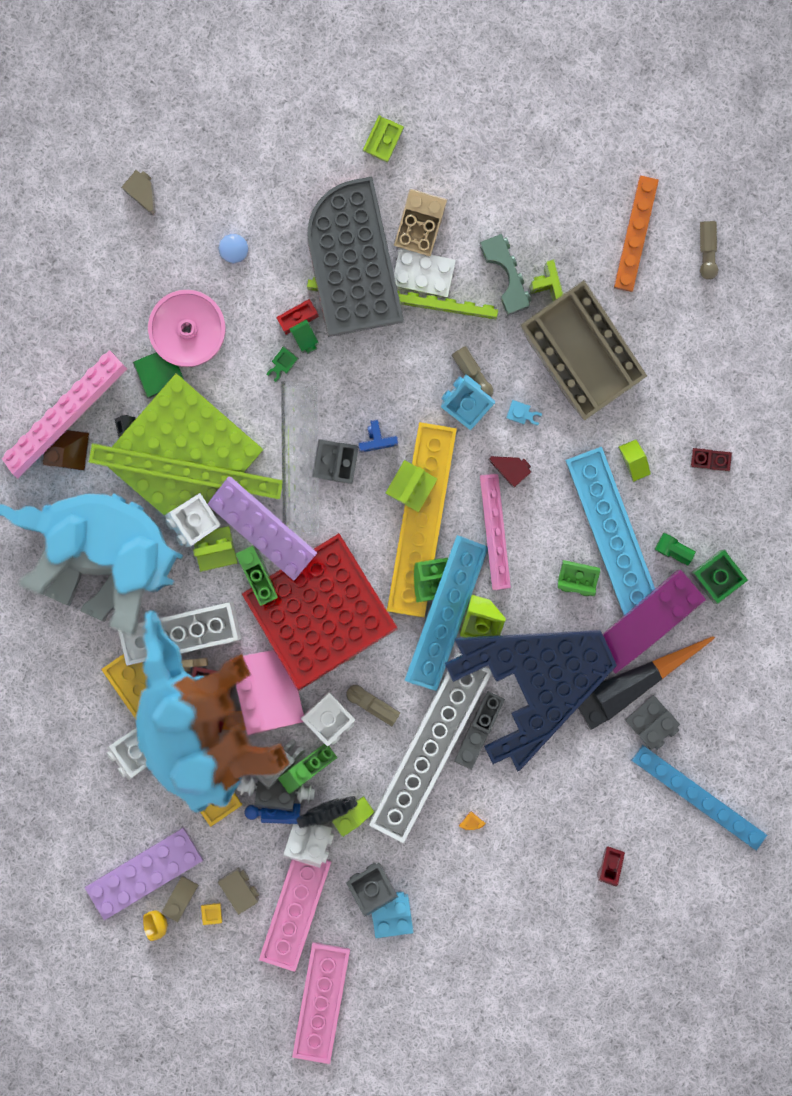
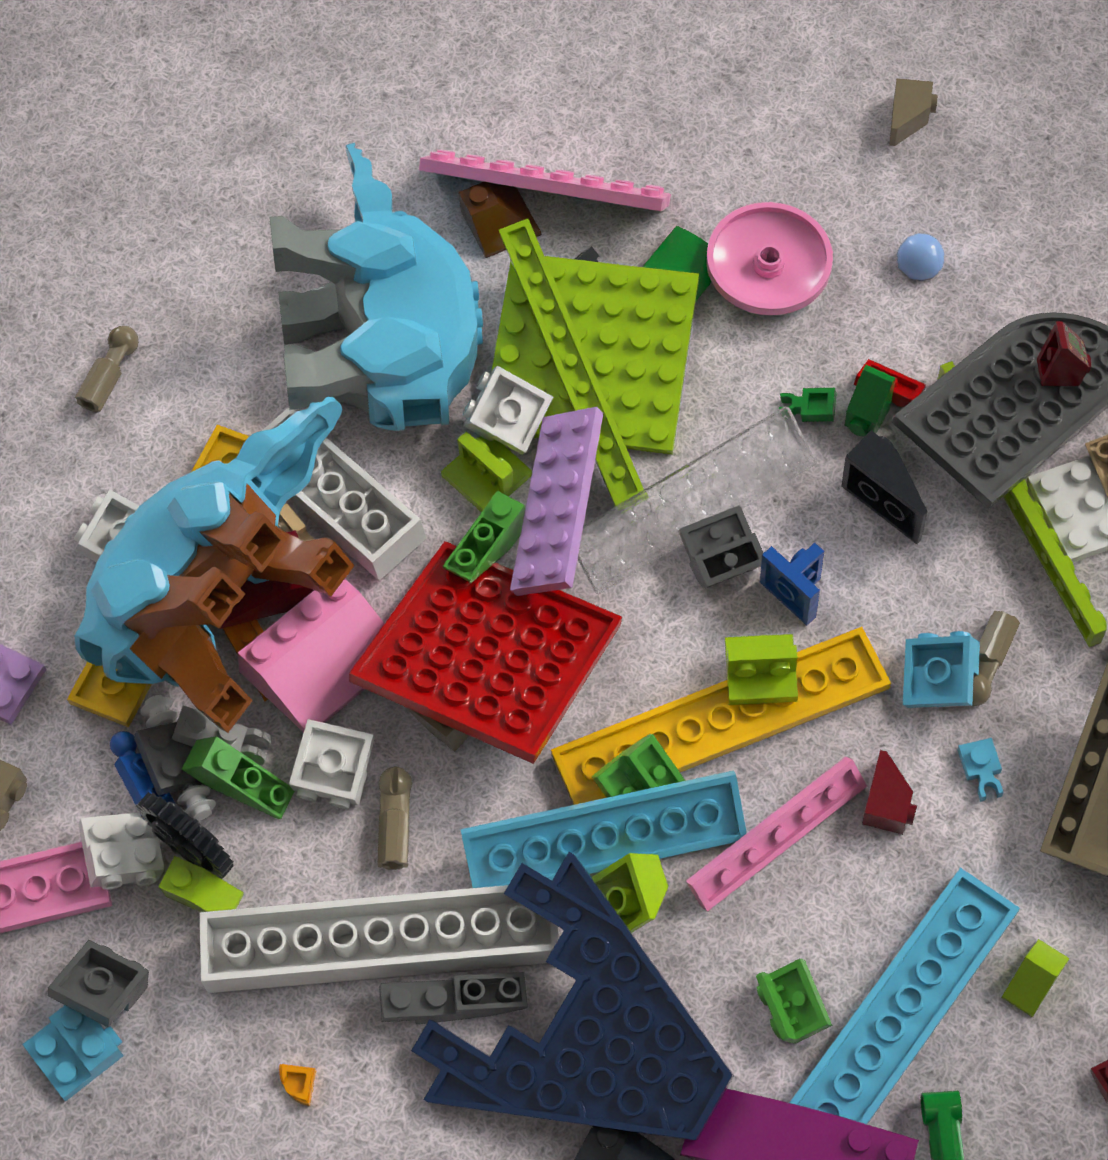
camera: 70 degrees right, 25 degrees down
none -> dark tan piece [75,326,139,413]
none -> black slope [841,430,928,544]
none -> dark red slope [1037,321,1091,386]

